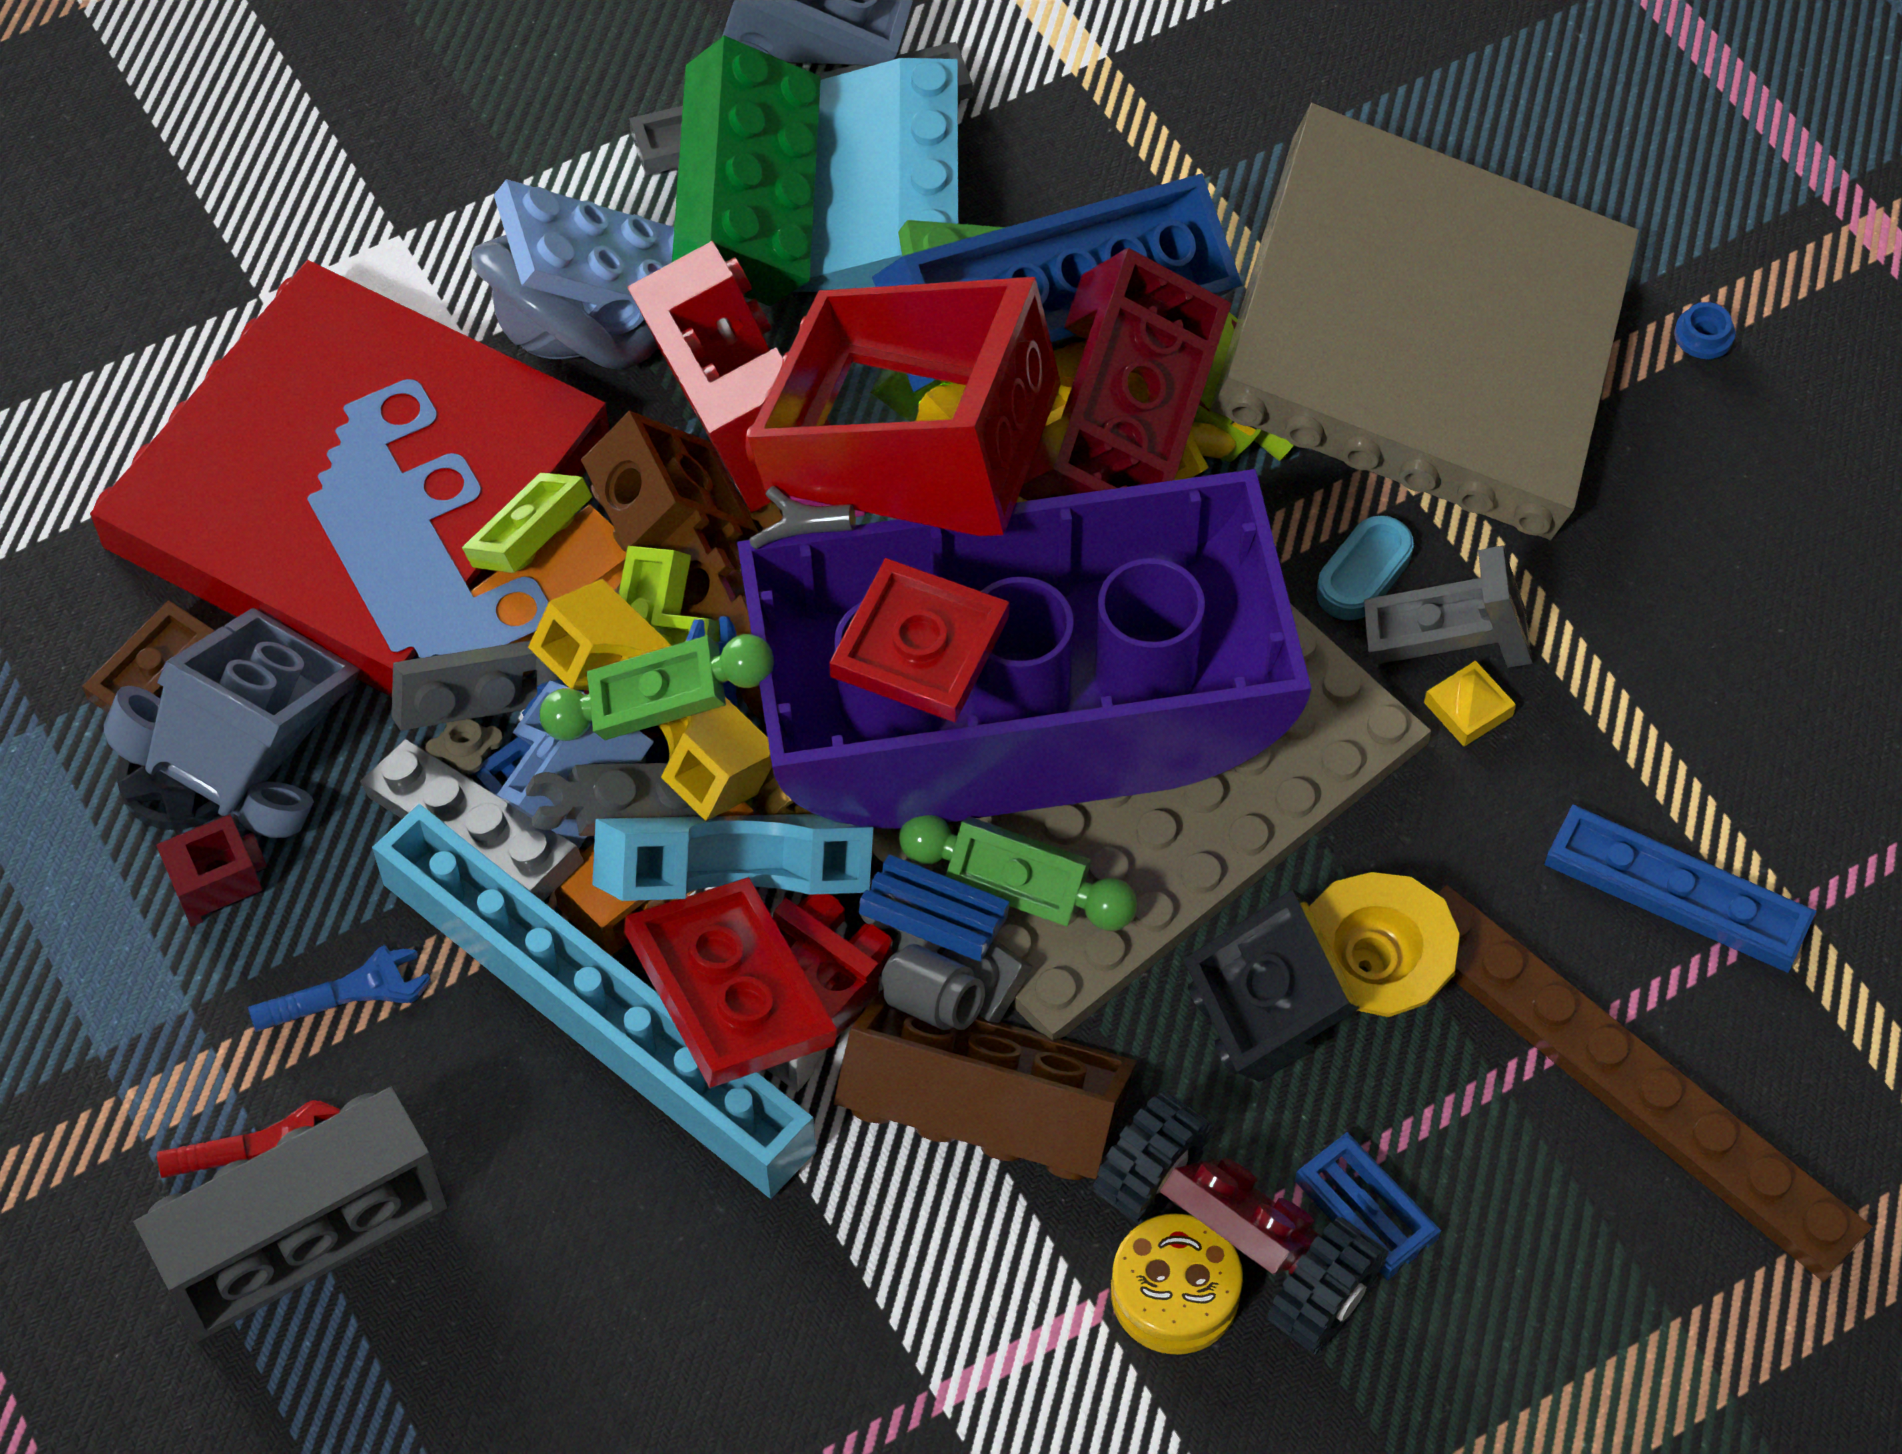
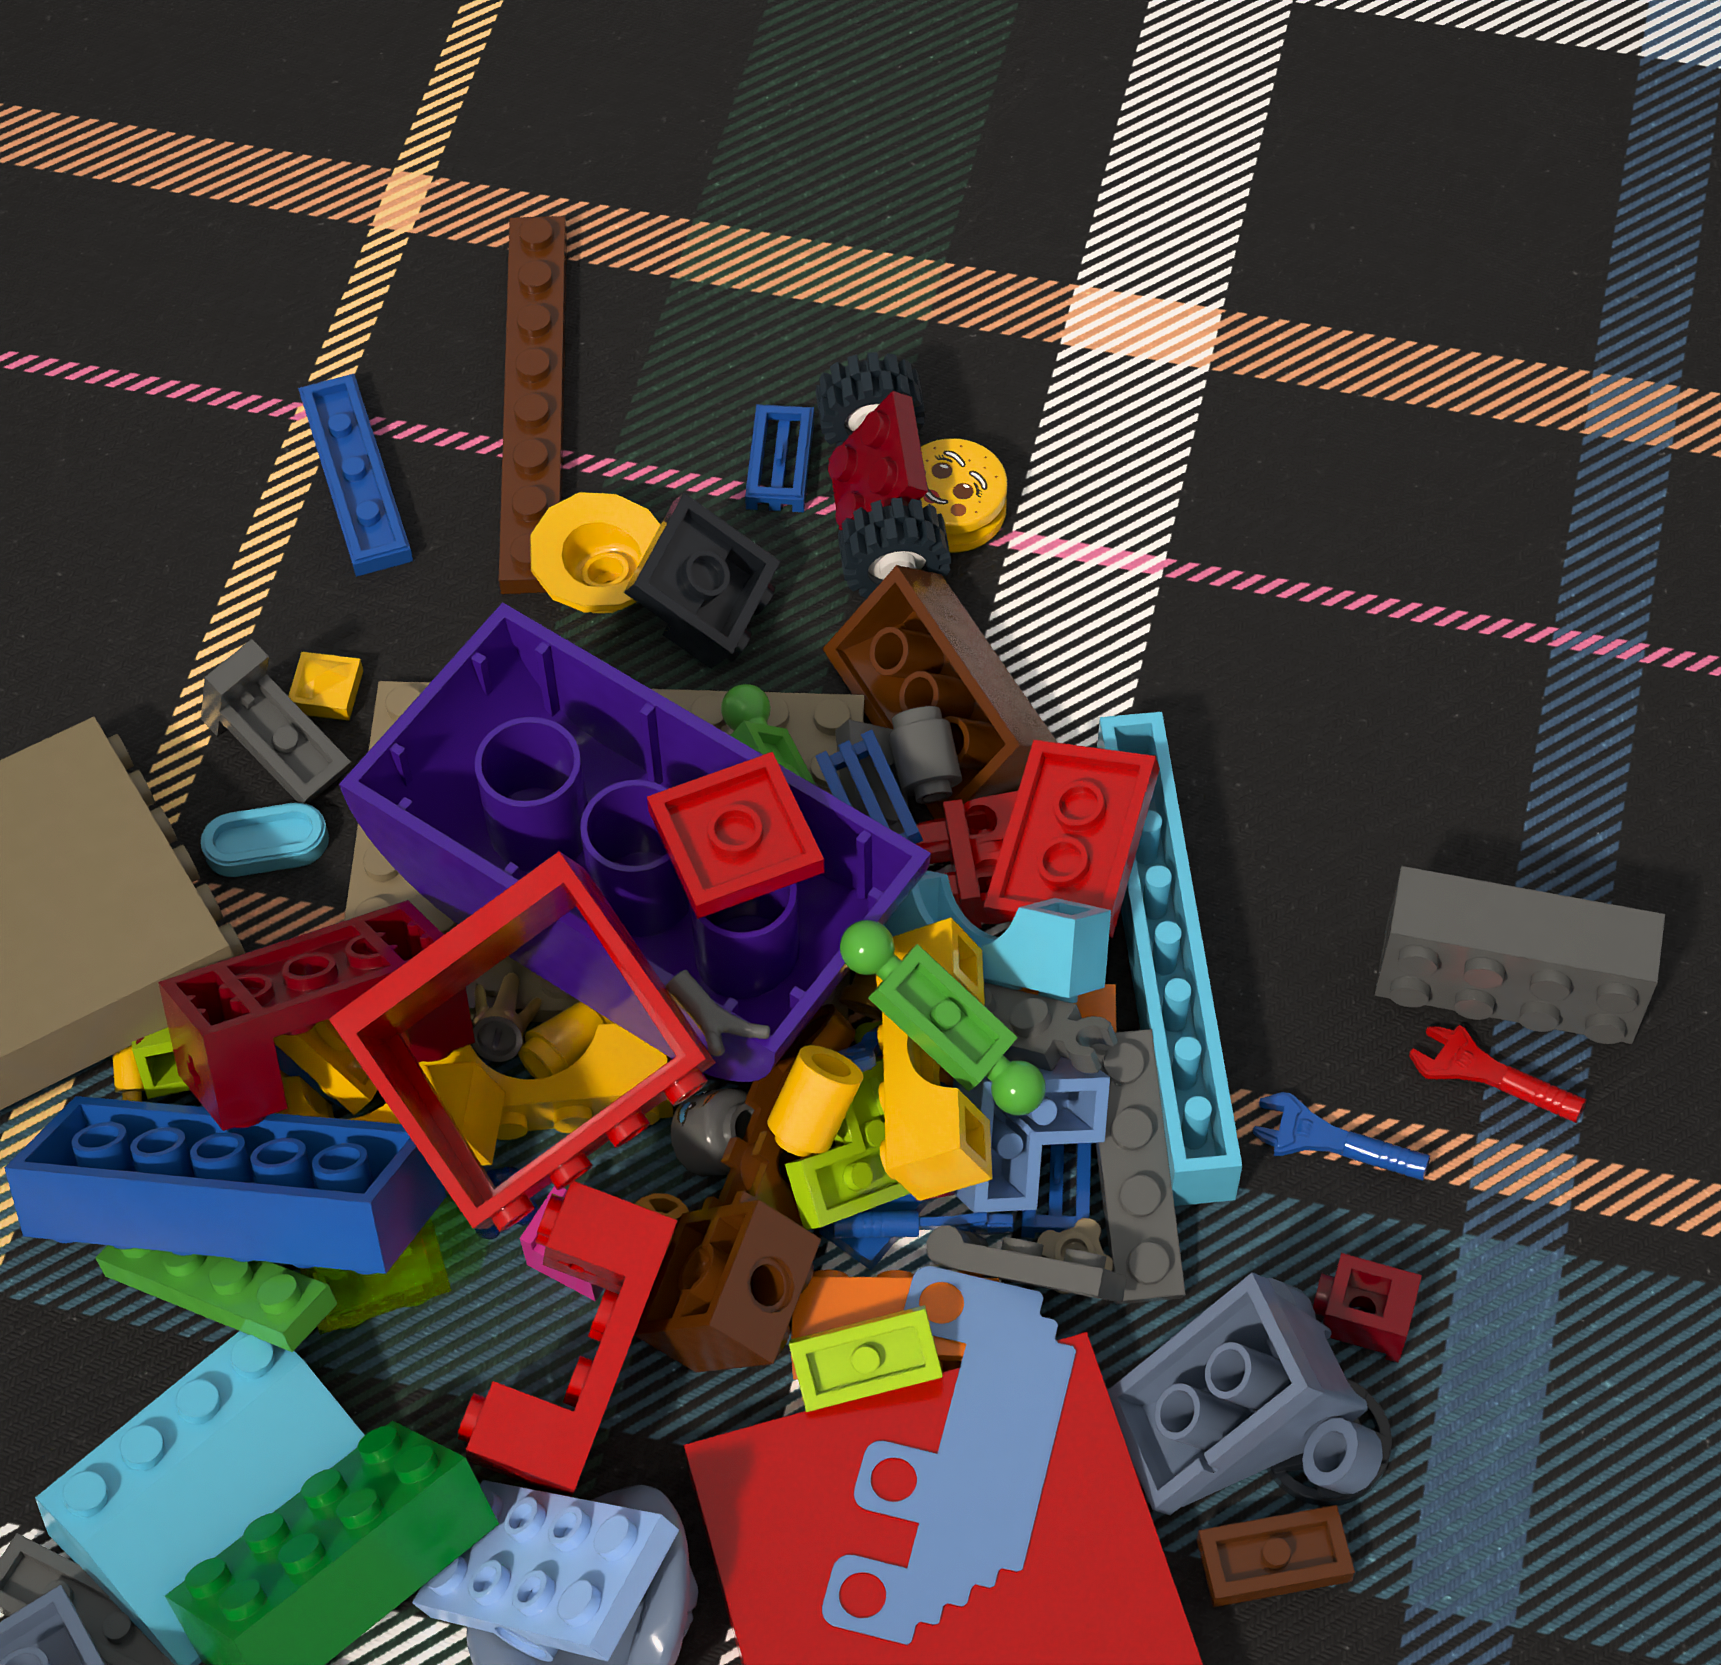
camera: 135 degrees left, 0 degrees up
none -> yellow brick [767,1045,863,1157]

